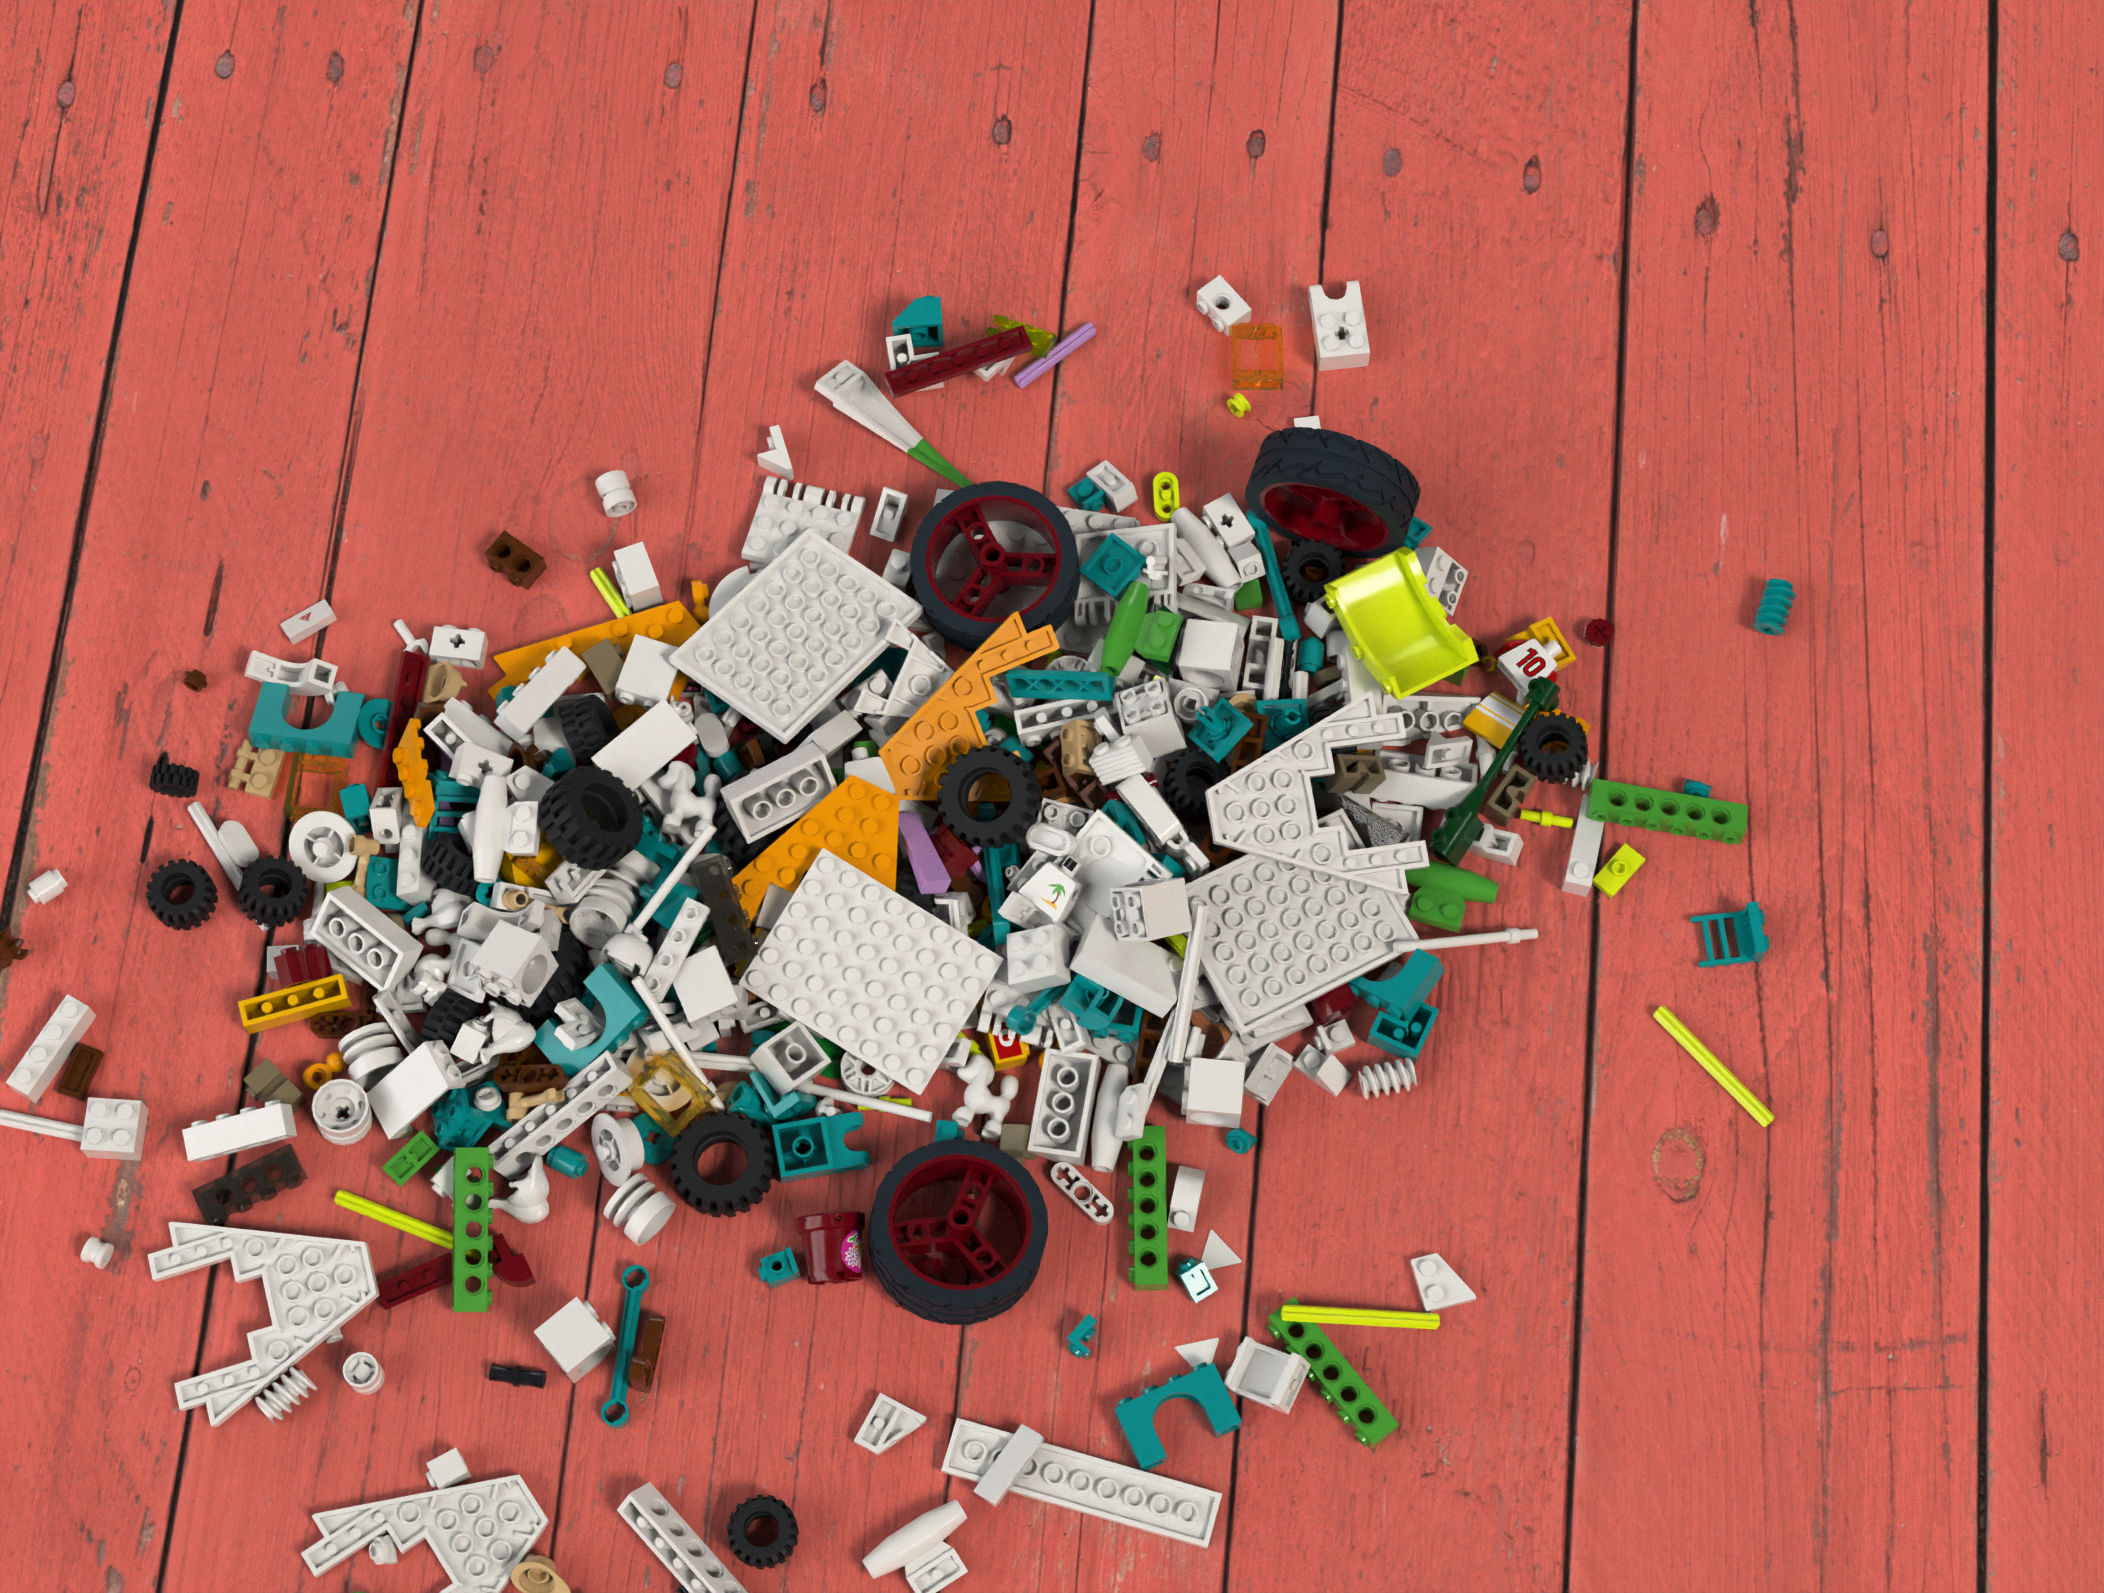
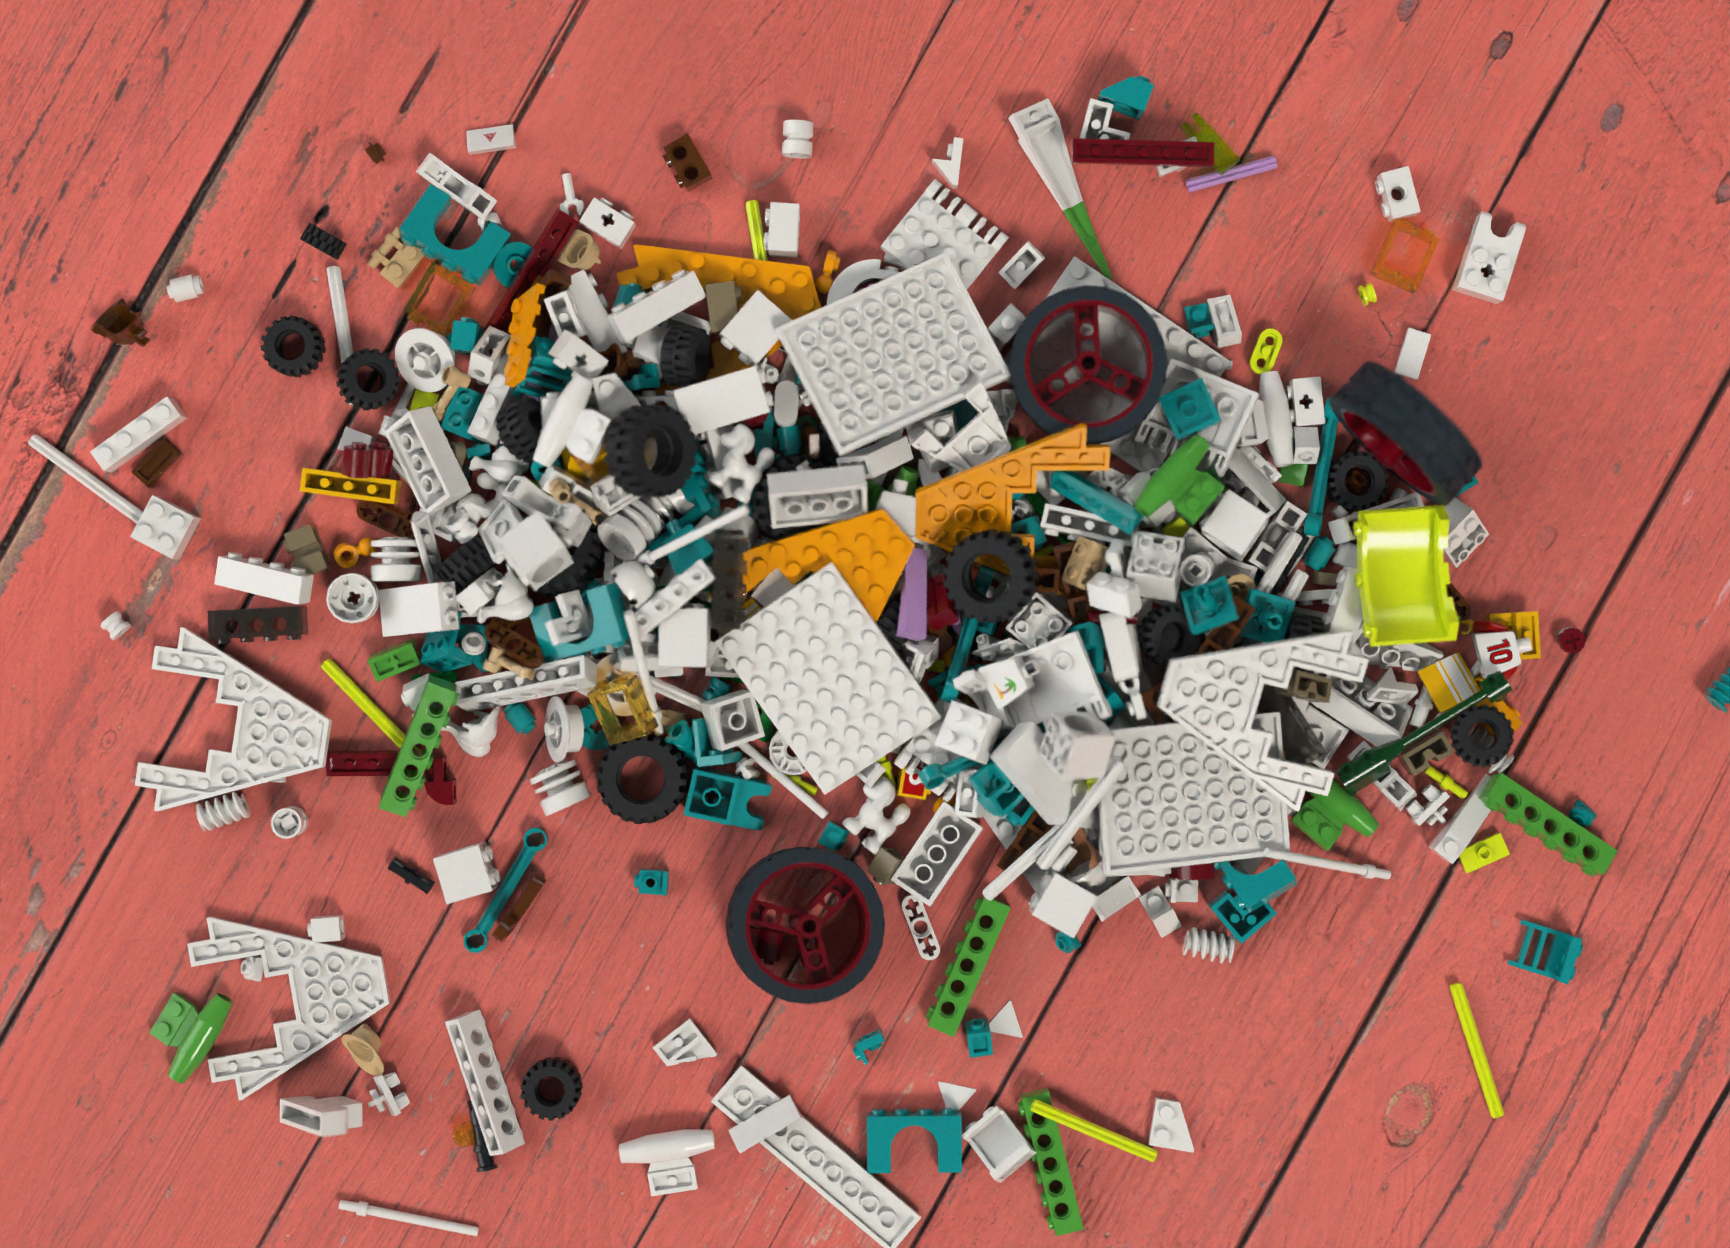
camera: 25 degrees right, 20 degrees up
white tile [218,820,259,867] -> none
dark red piece [795,1211,865,1285] -> none
white tile [1026,822,1076,858] -> none
white plate [1091,1064,1150,1173] -> none
white plate [1142,556,1168,580] -> none
white brick [1167,1166,1206,1232] -> none
none -> white hips [1405,784,1450,826]

